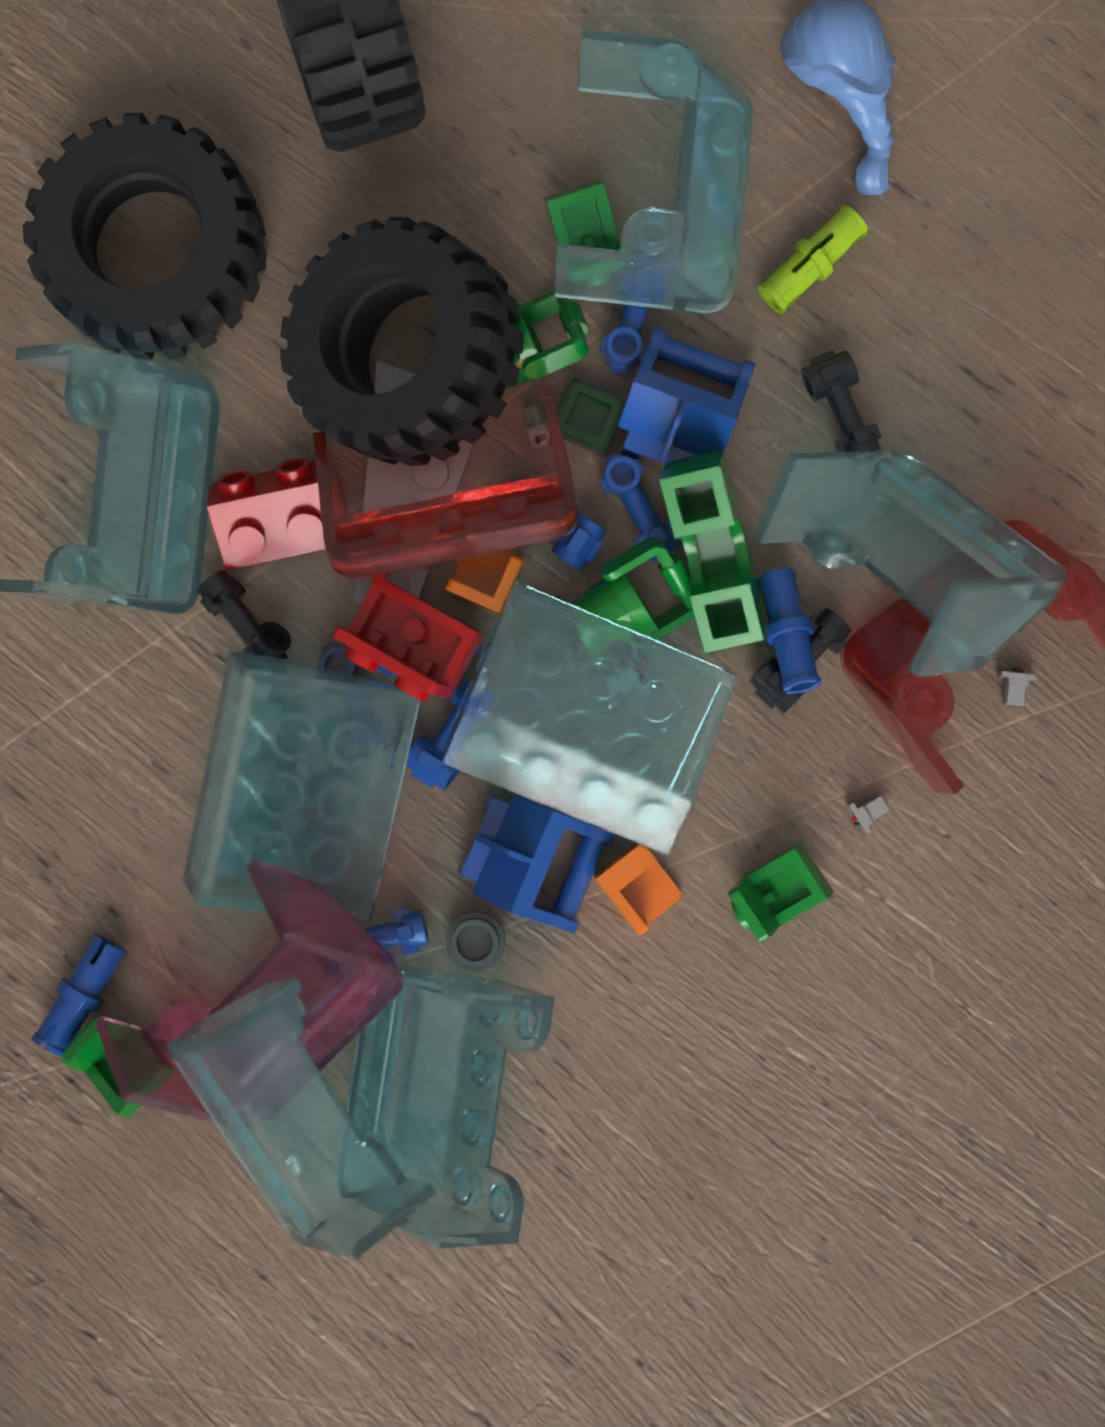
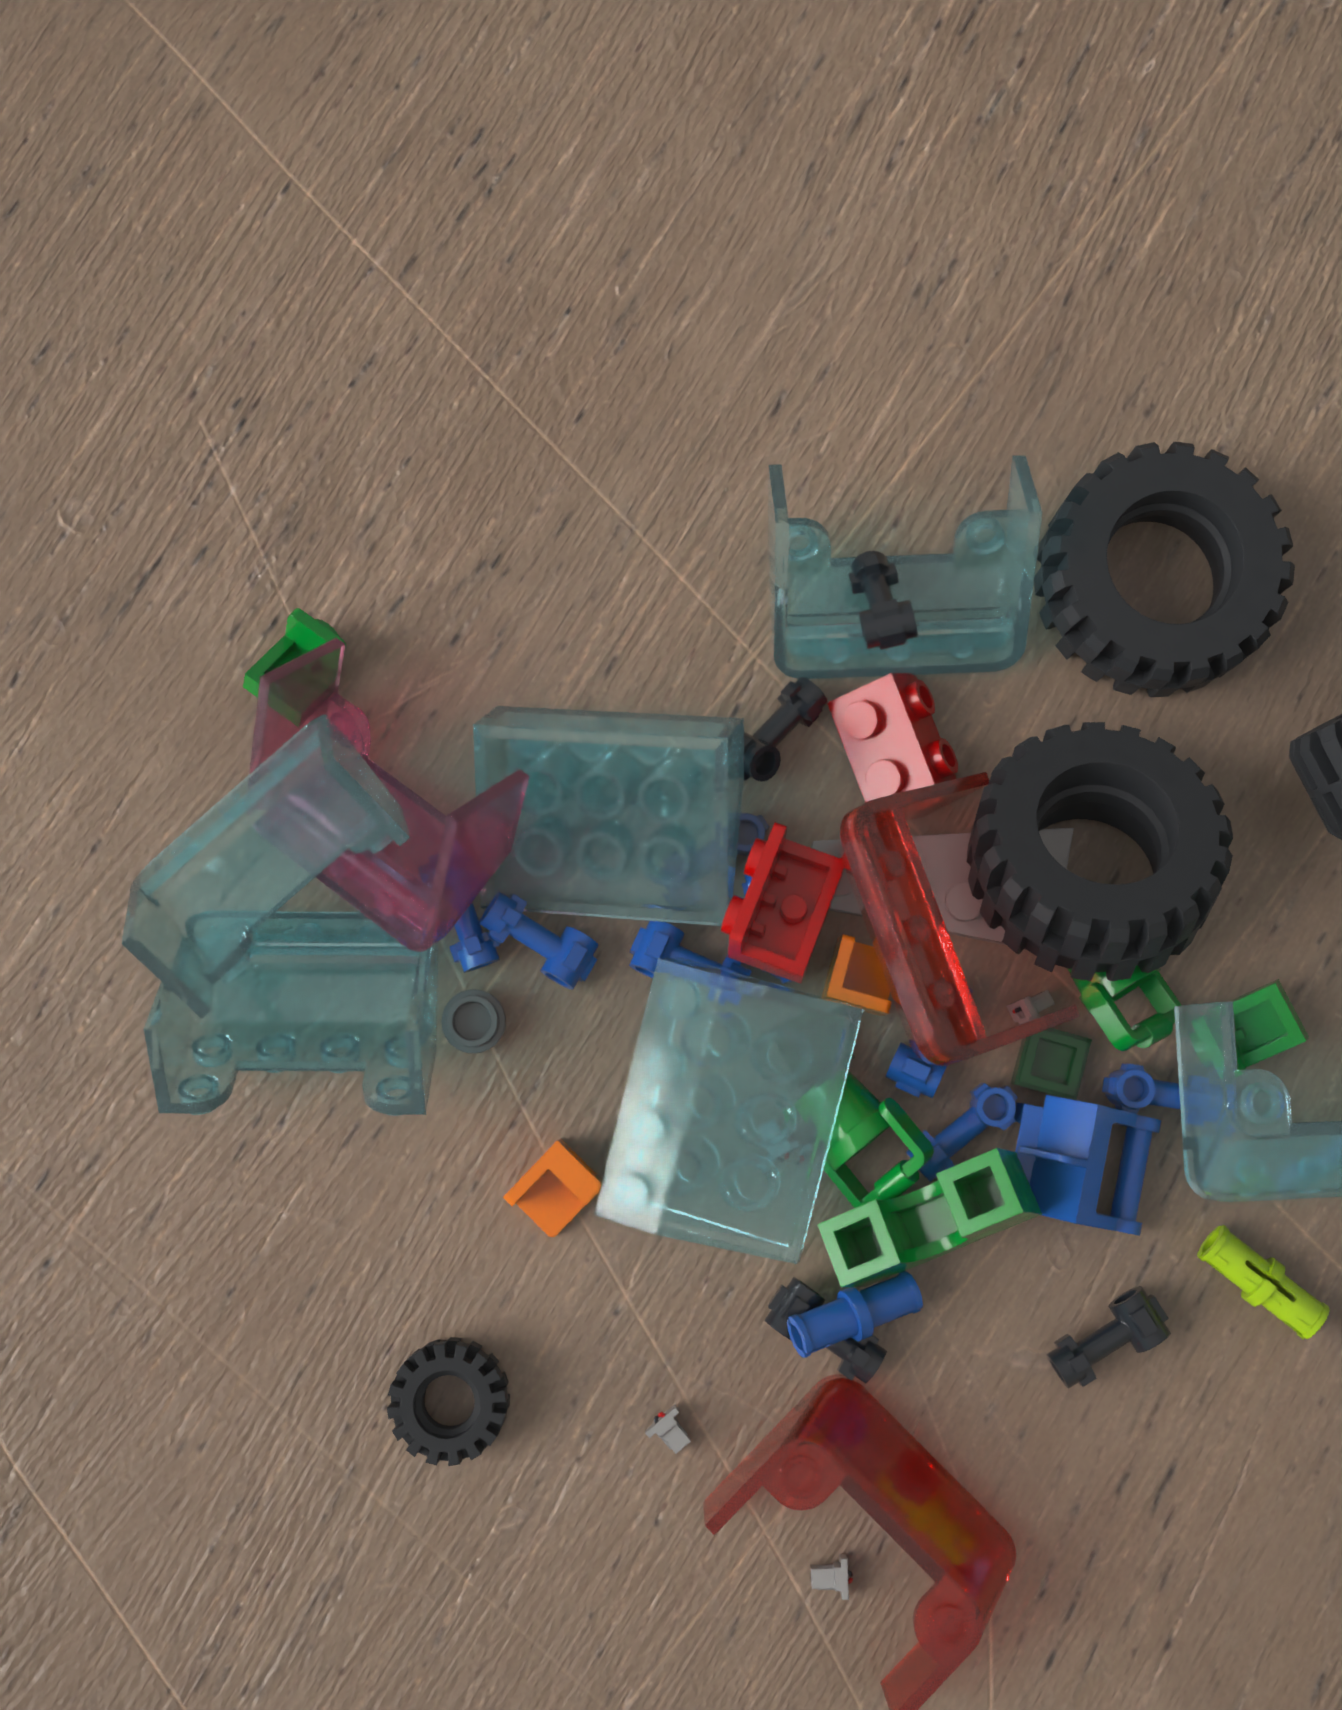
camera: 85 degrees right, 5 degrees down
blue pin [32,933,128,1056] -> none
blue piece [457,793,616,934] -> none
green bracket [728,842,834,942] -> none
clear light blue windscreen [753,452,1067,677] -> none
none -> black tyre [387,1337,510,1466]
none -> blue bar [479,891,599,990]
none -> black bar [848,551,918,650]

